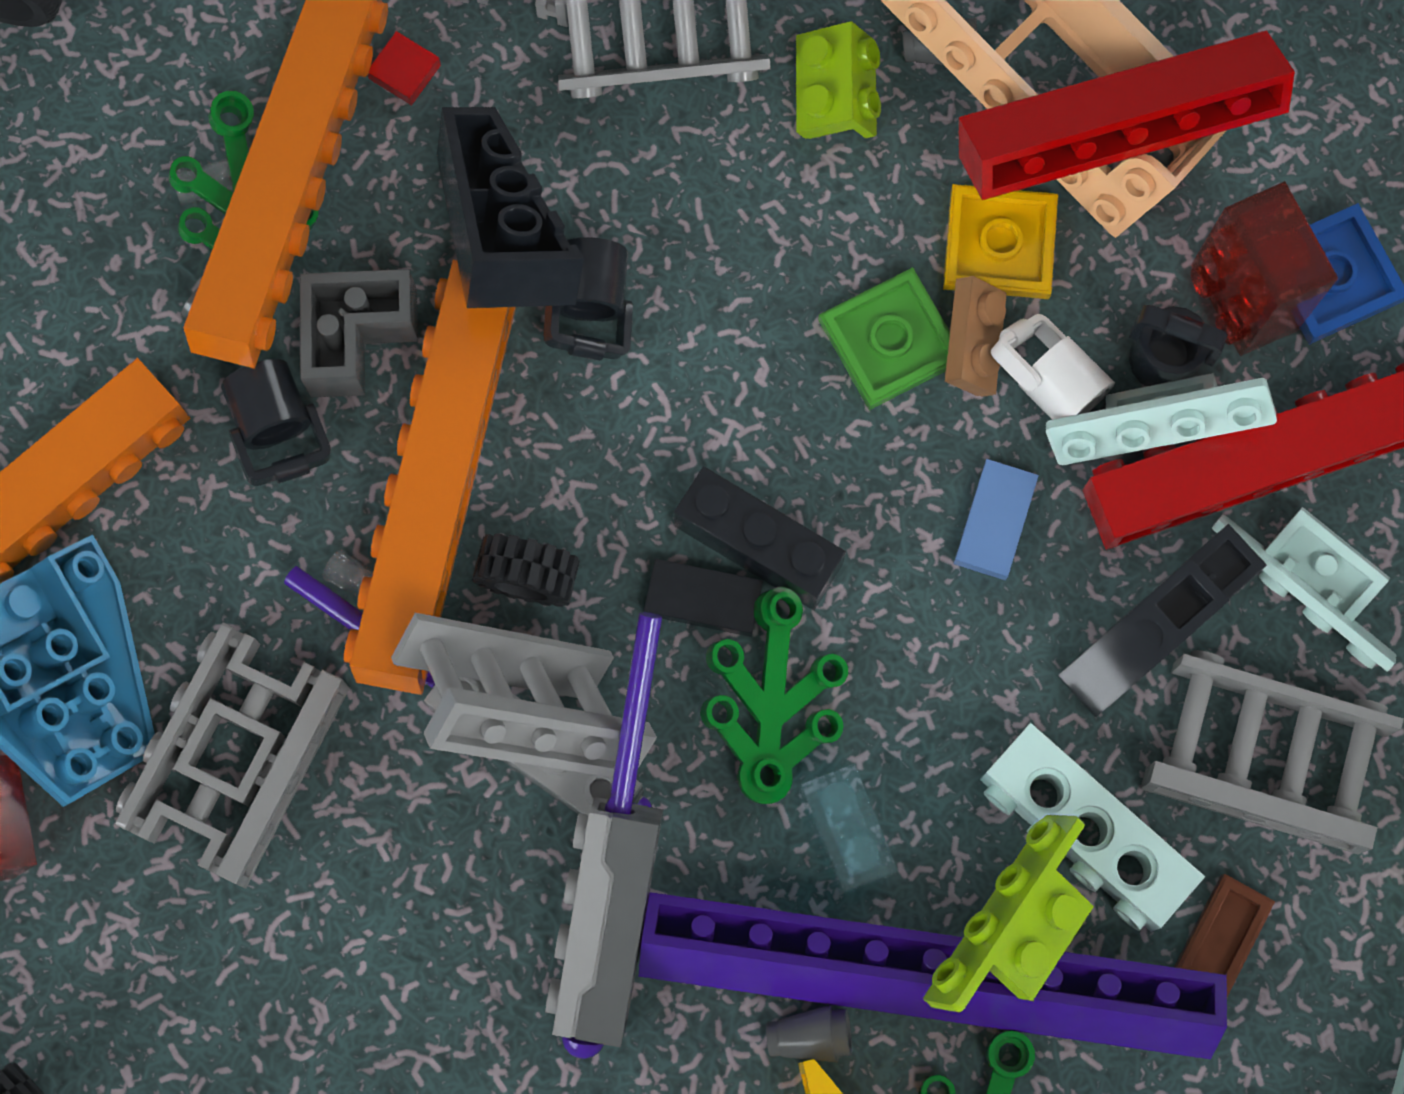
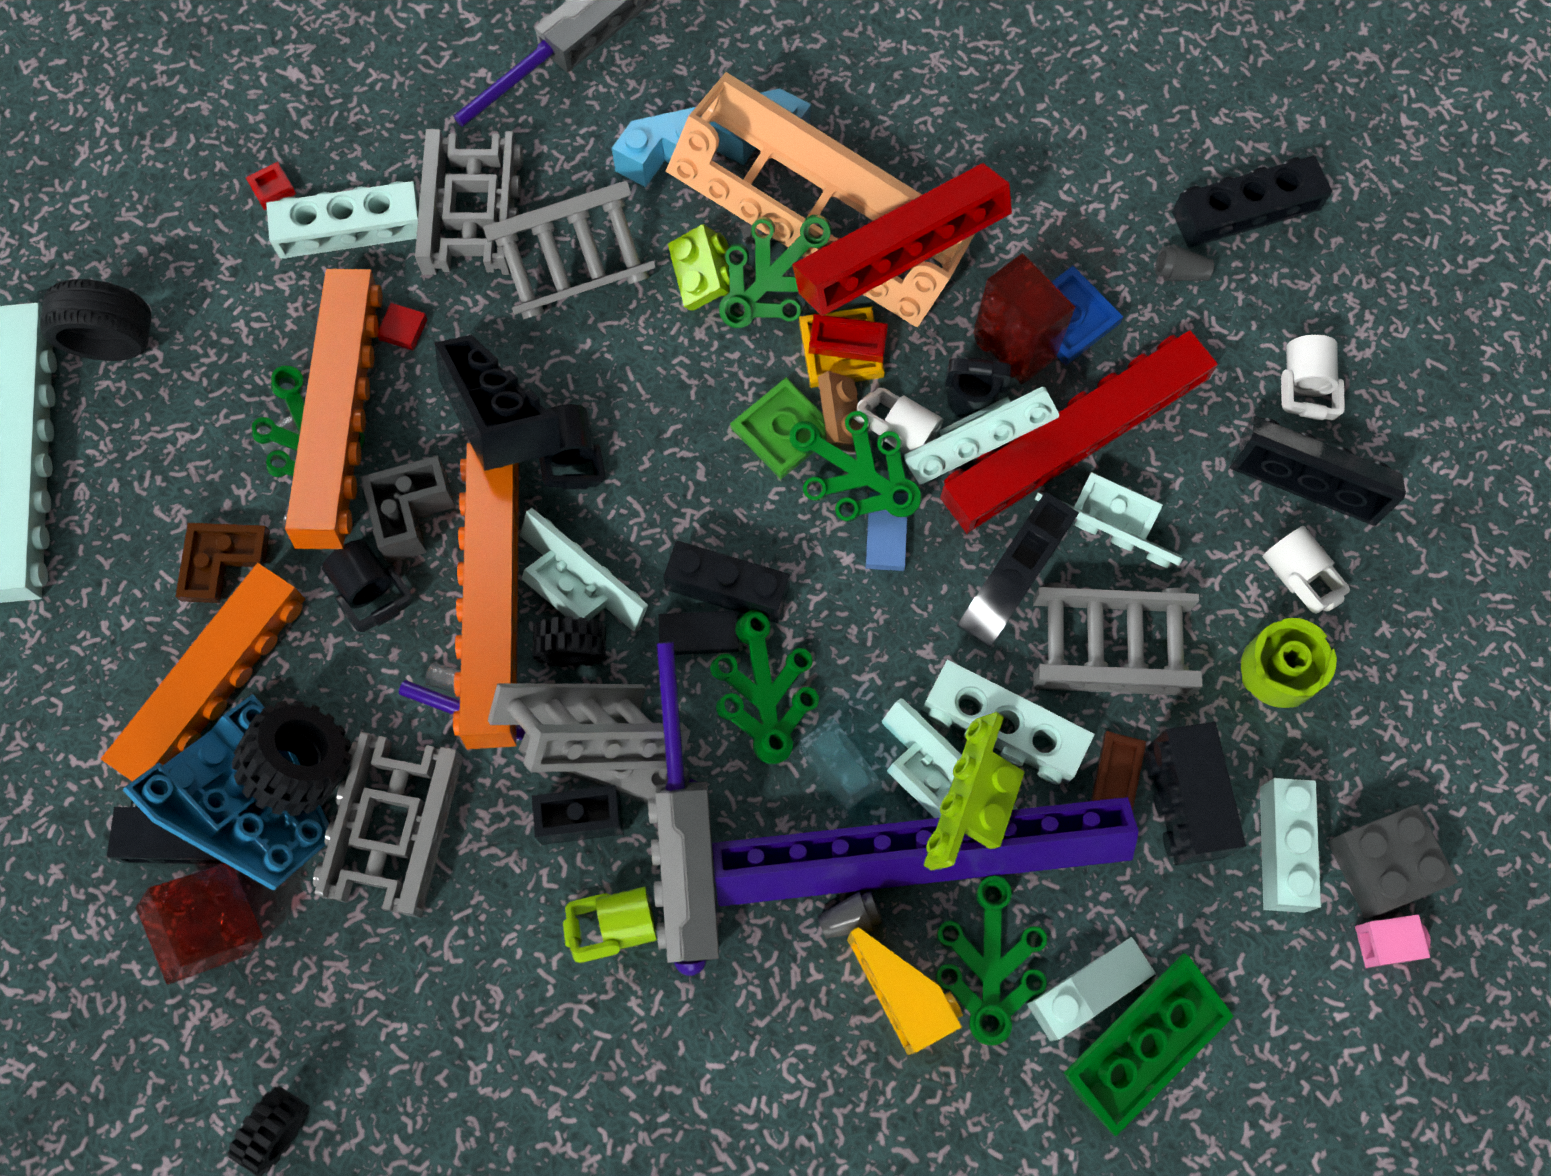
camera: 15 degrees left, 5 degrees down
none -> reddish brown plate [175,523,270,603]
none -> black tyre [232,701,352,816]
none -> light aqua bracket [520,508,648,632]
none -> black brick [532,785,624,845]
none -> lime piece [563,887,657,963]
none -> green plant [719,215,831,328]
none -> green plant [789,411,921,522]
none -> red tile [808,314,888,363]
none -> light aqua bracket [882,698,1018,818]
none -> black brick [1144,721,1247,866]

